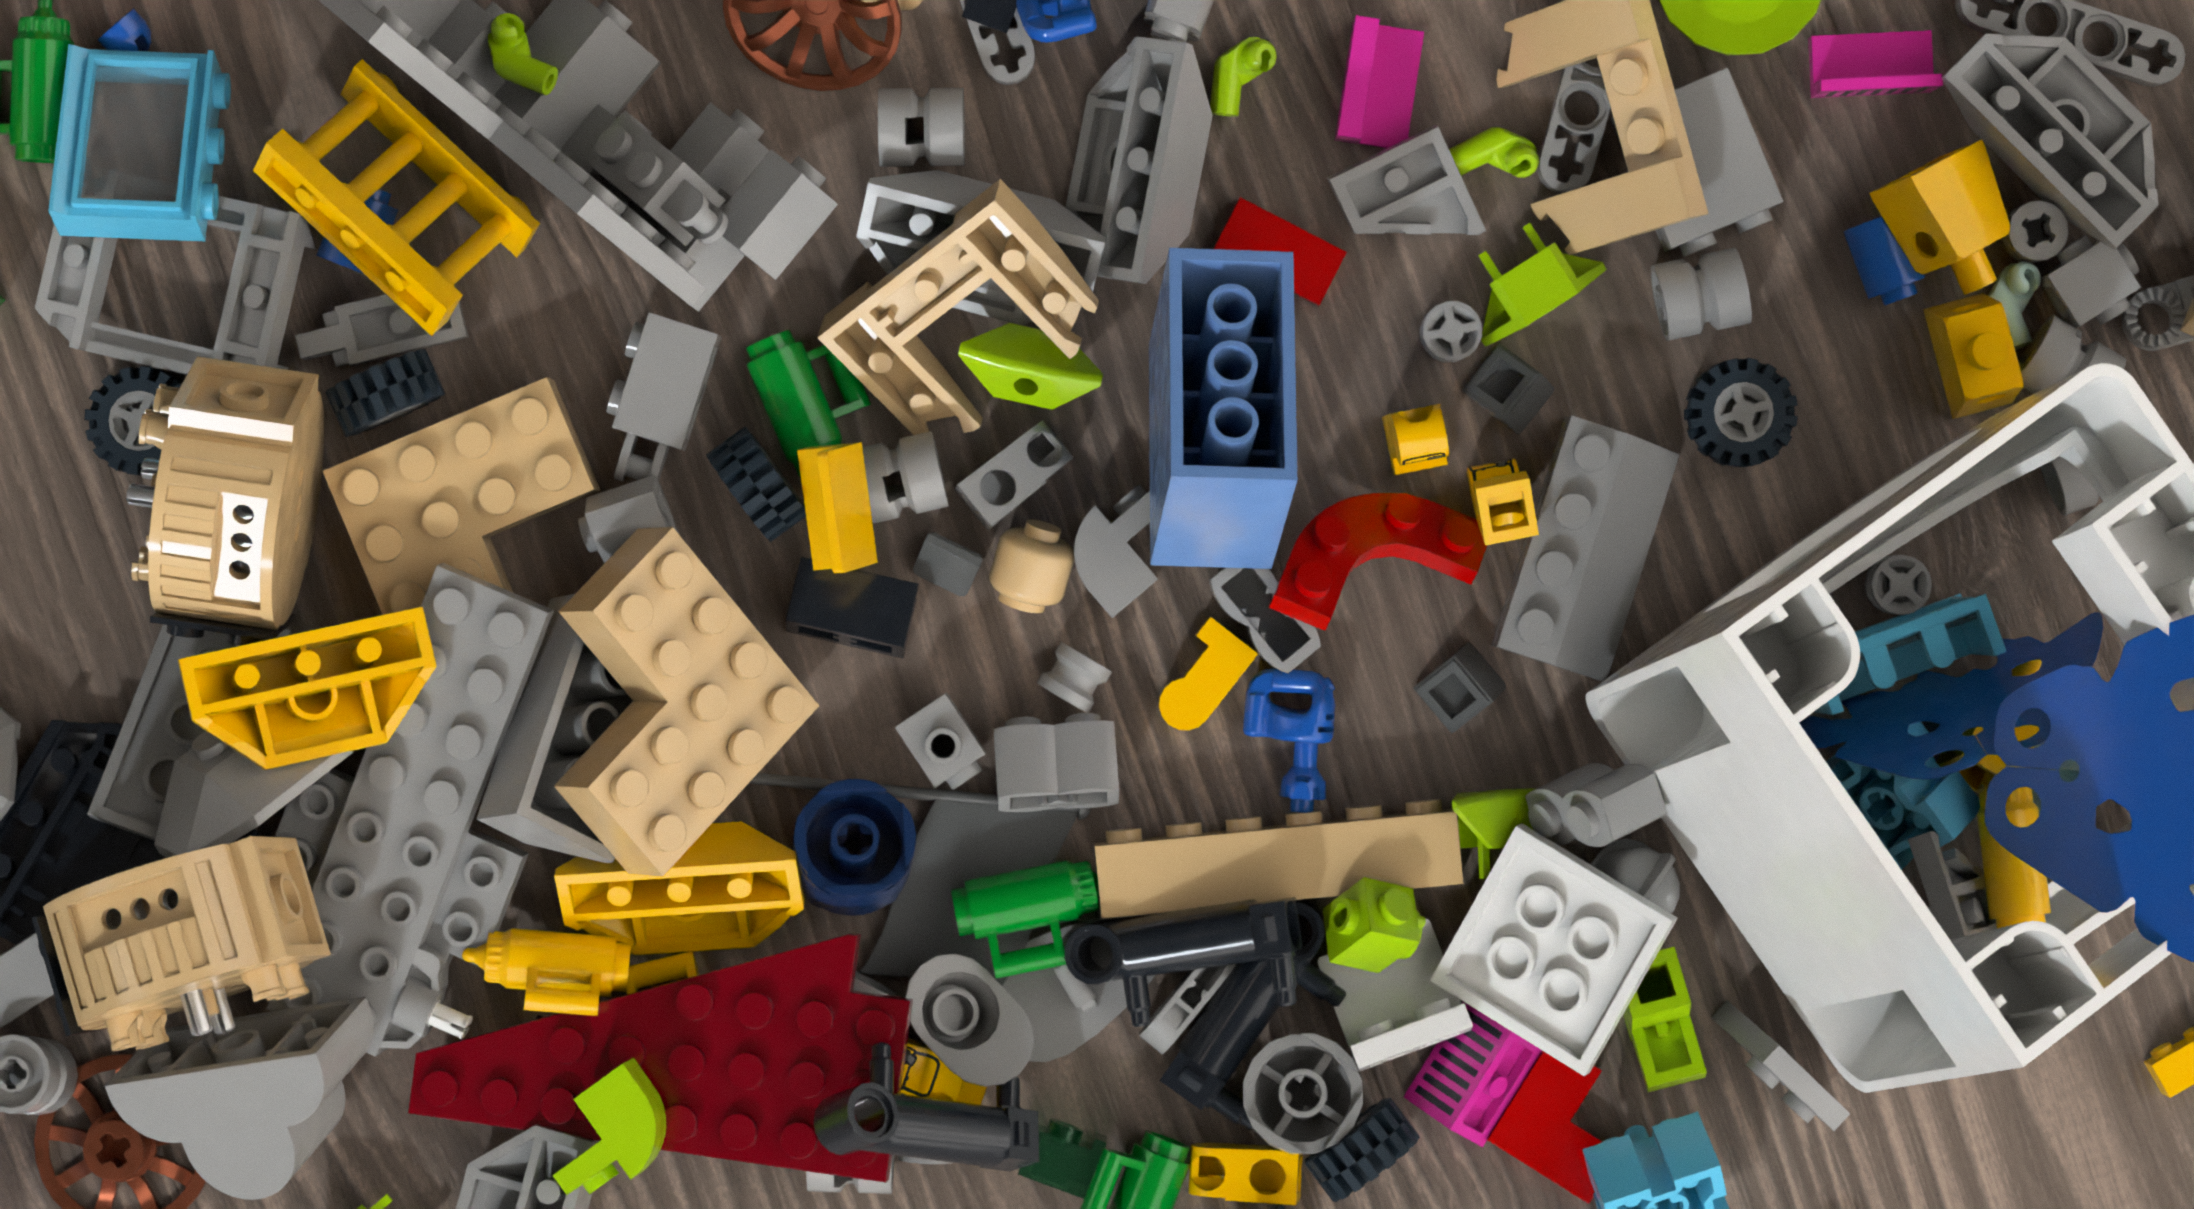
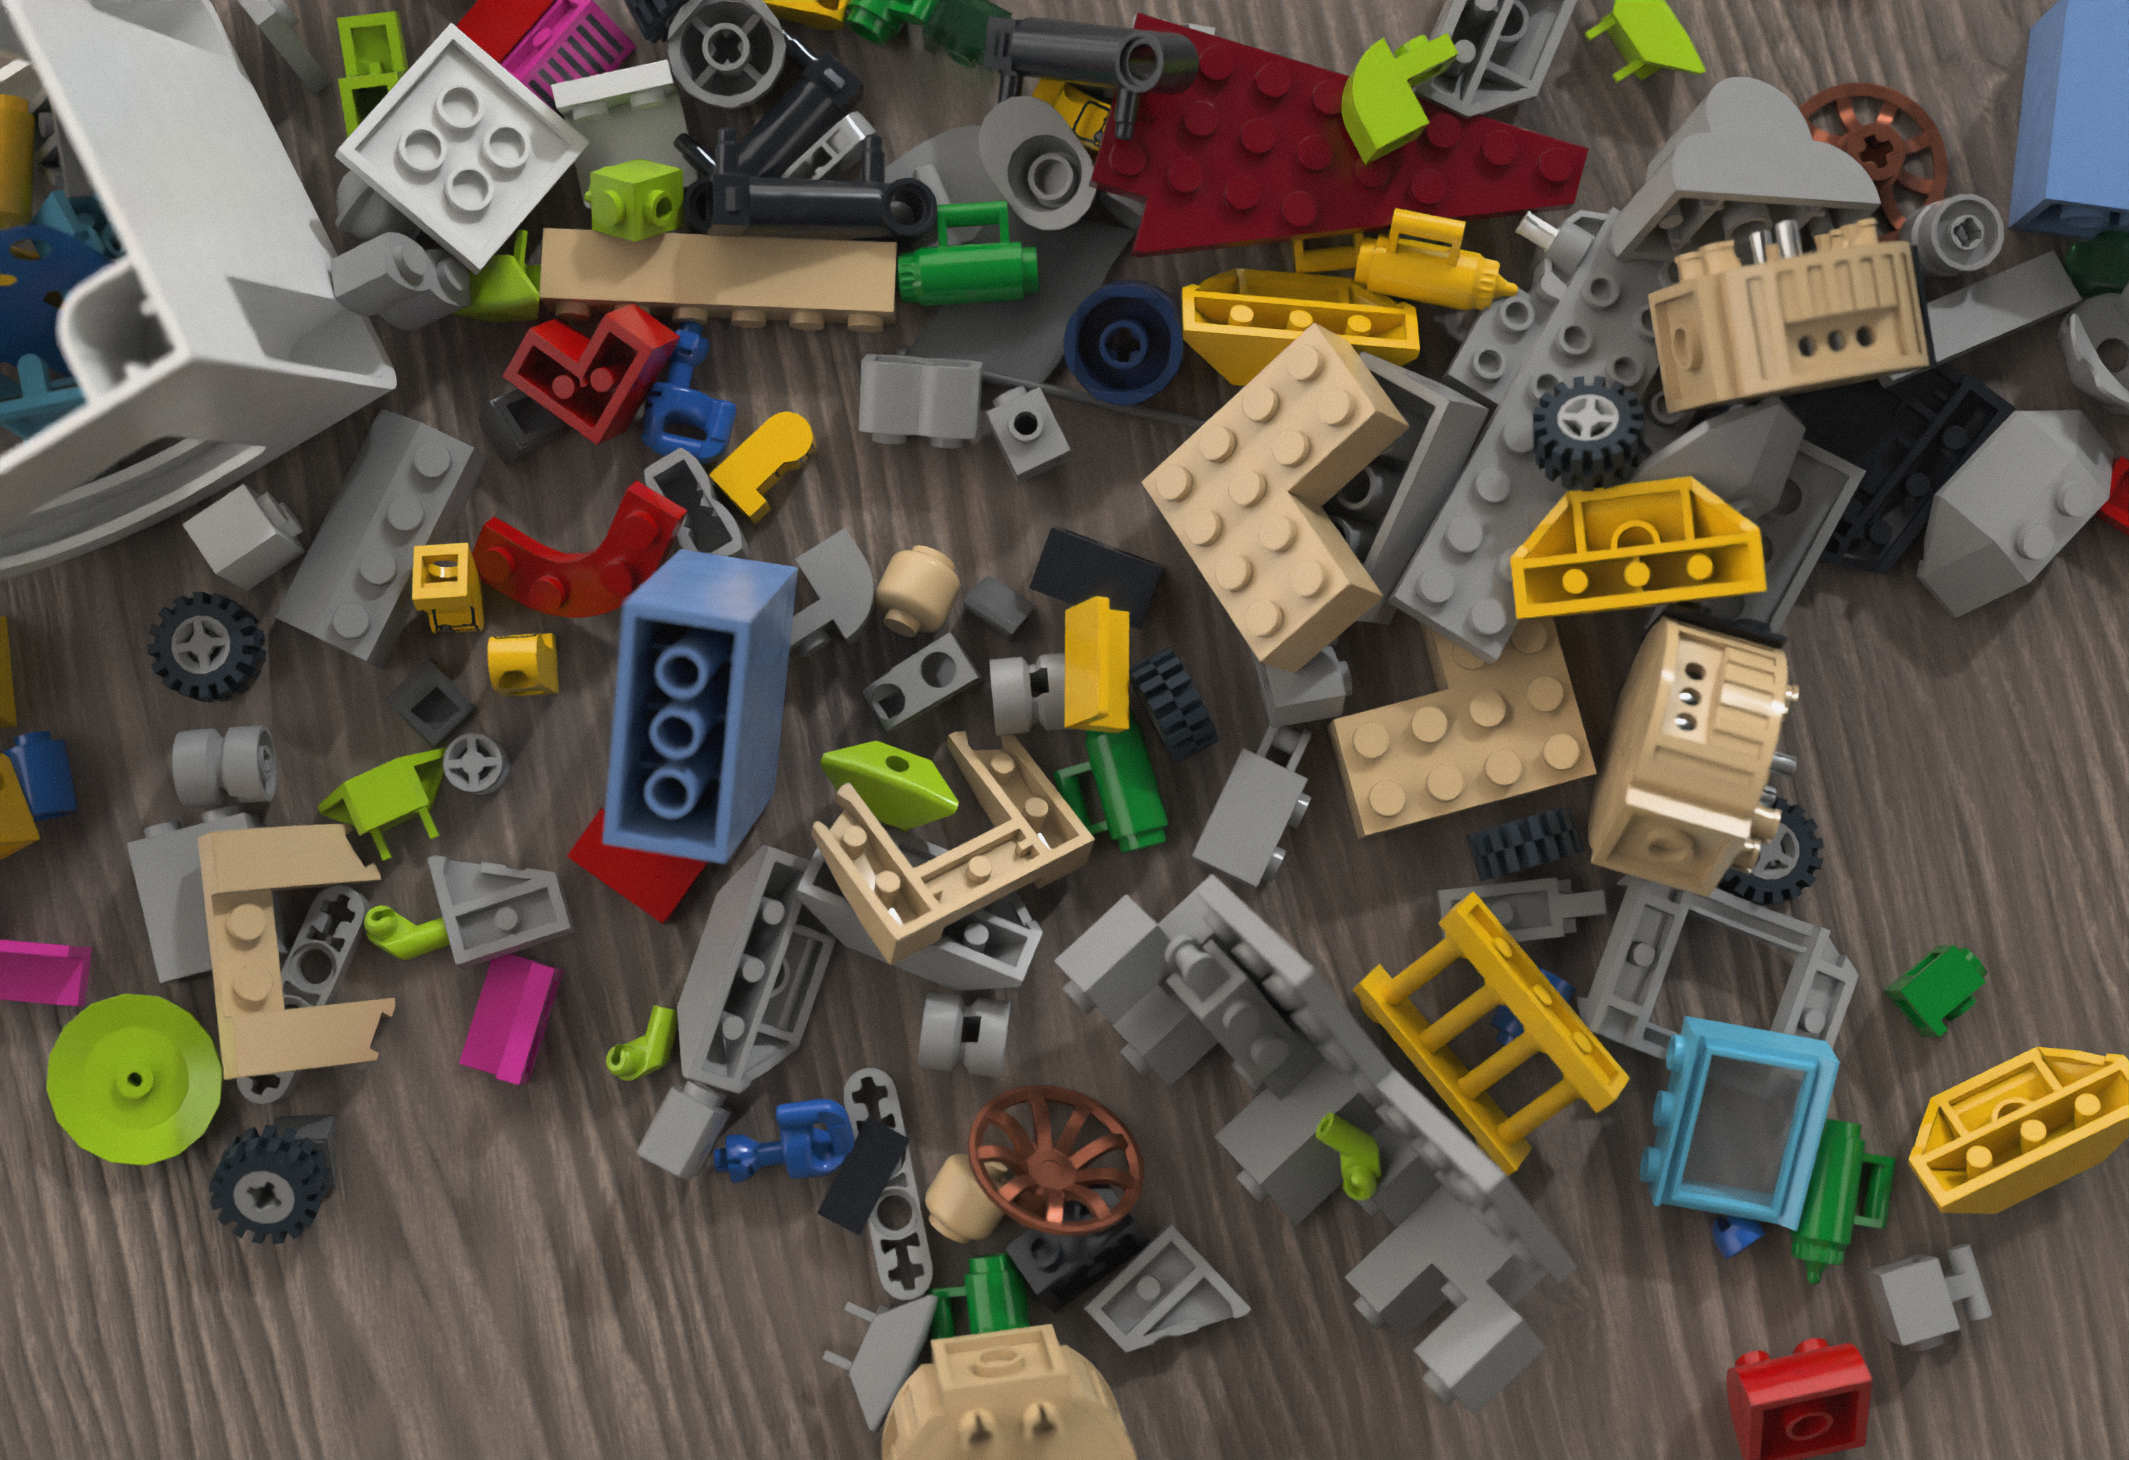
camera: 175 degrees left, 5 degrees down
light grey wheel [1037,642,1113,713] -> none
none -> white brick [182,484,306,591]
none -> red brick [502,303,681,445]
none -> black wheel [1532,376,1644,491]

